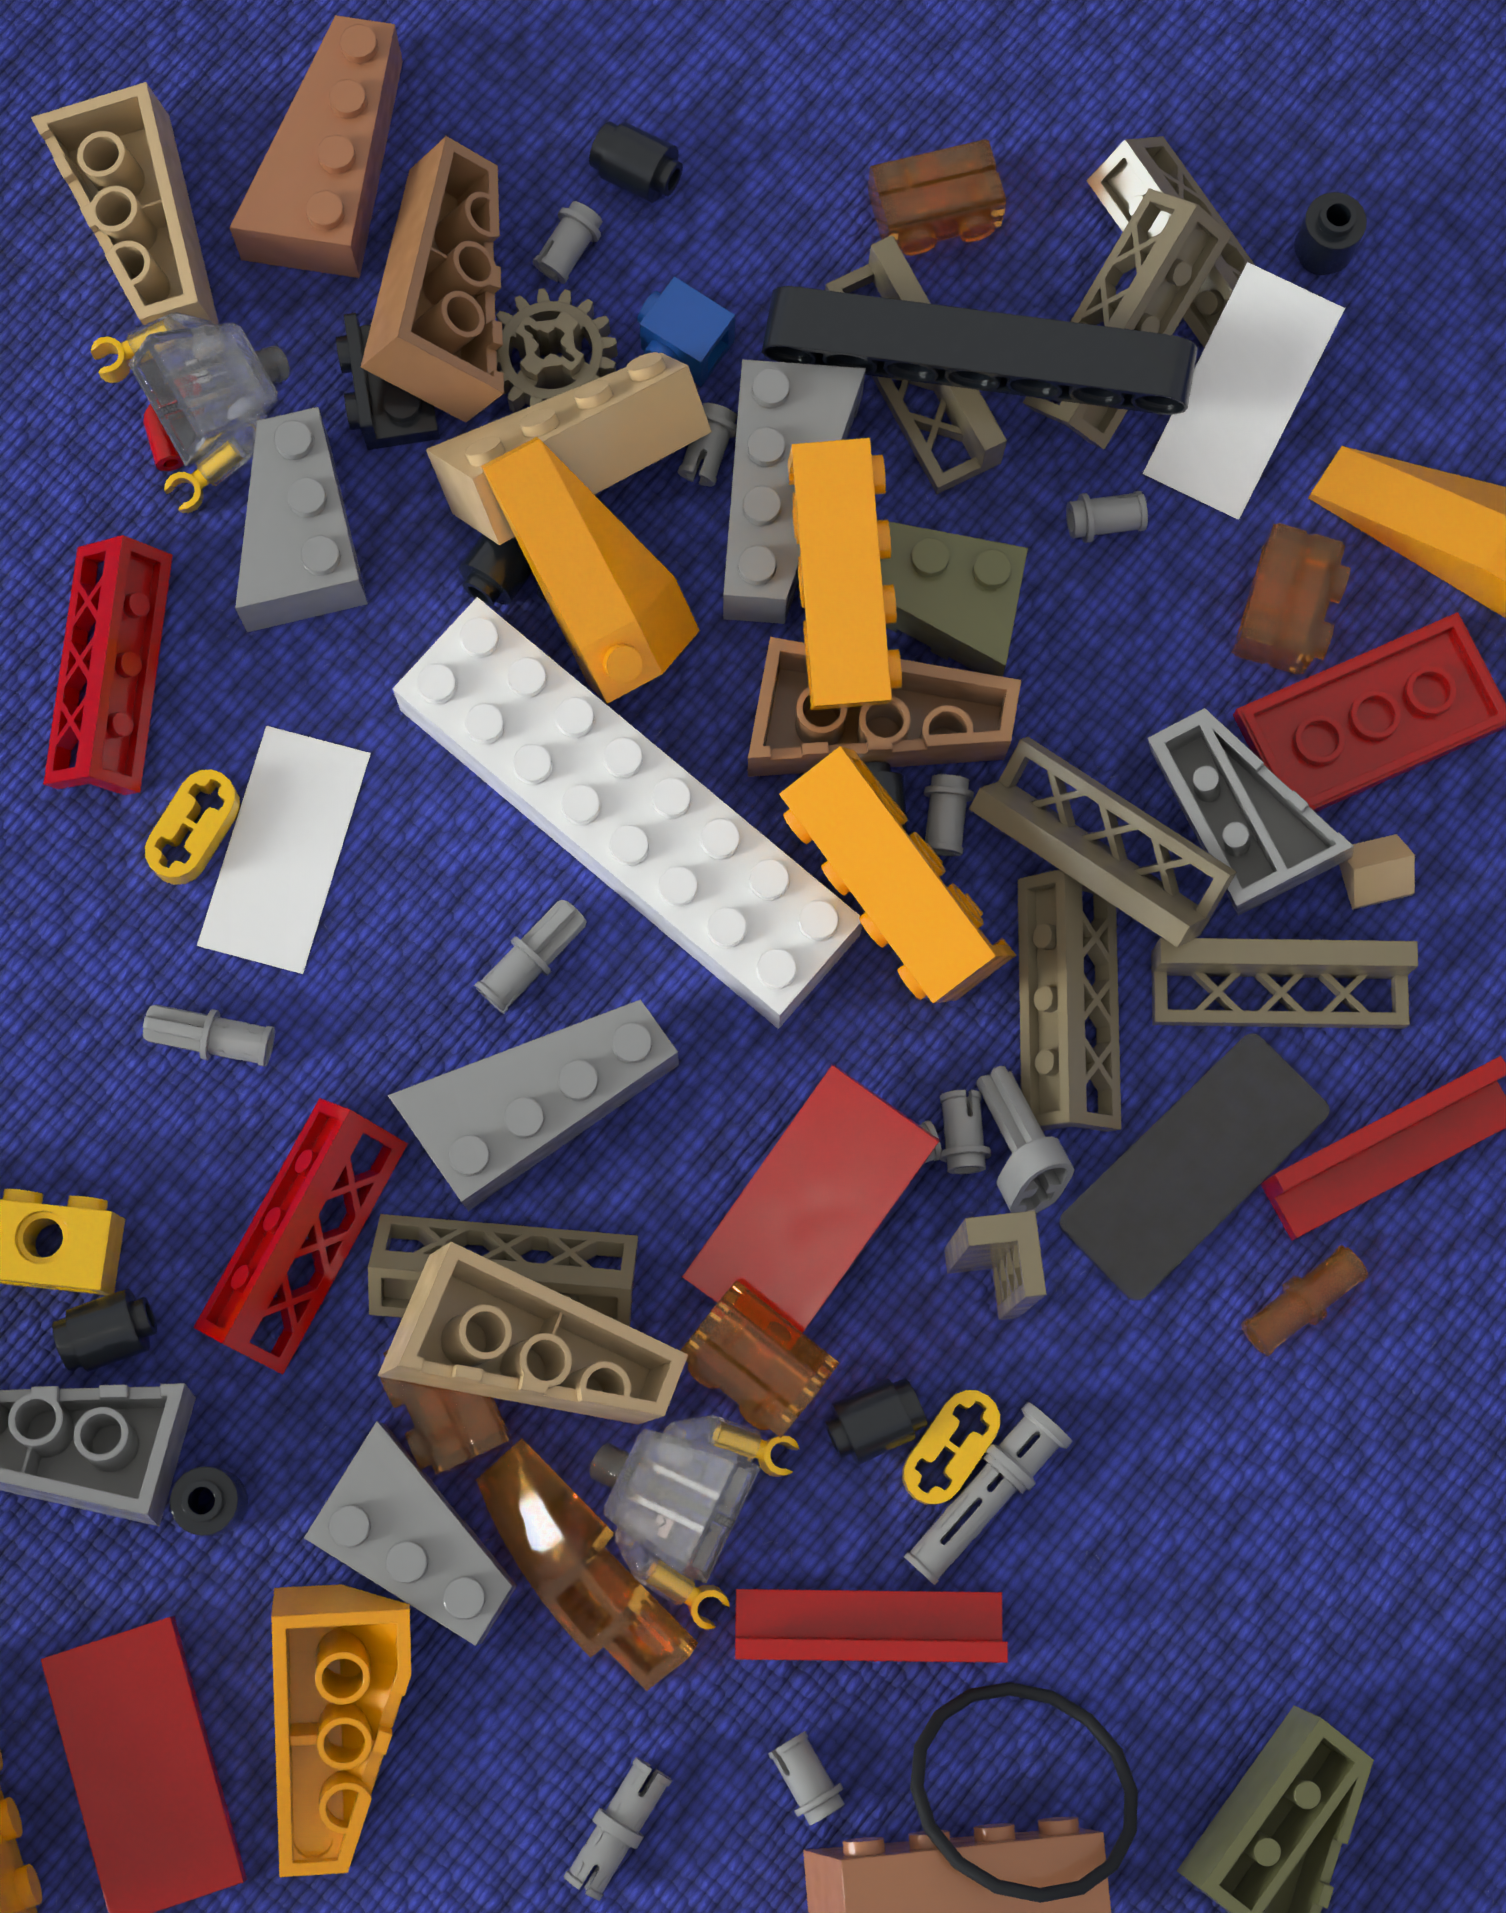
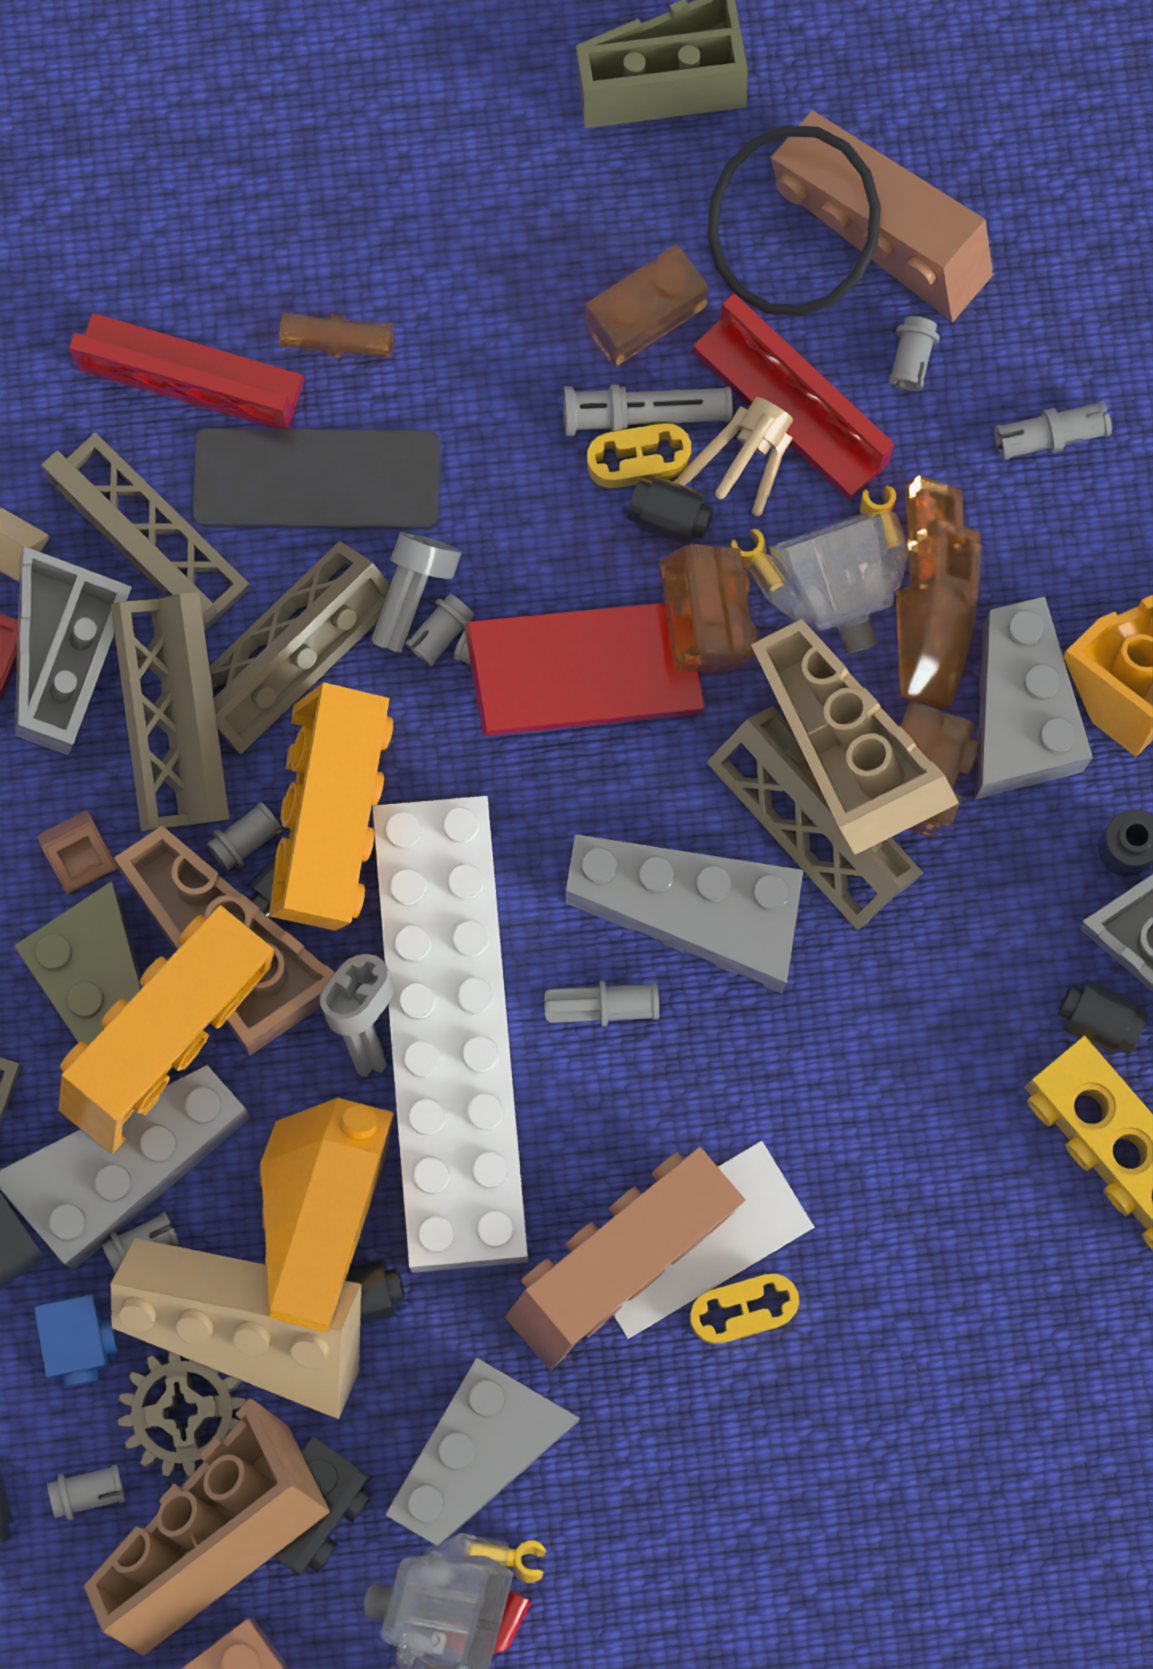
camera: 135 degrees left, 0 degrees up
red fence [43,535,173,795] -> none
light grey axle [143,1004,275,1067] -> none
red fence [193,1098,408,1375] -> none
dark tan fence [944,1210,1047,1320] -> none
none -> nougat slope [37,811,118,895]
none -> light grey piece [320,954,393,1077]
none -> nougat wedge [505,1147,746,1371]
none -> clear orange brick [584,244,708,367]
none -> tan plant [674,396,793,516]

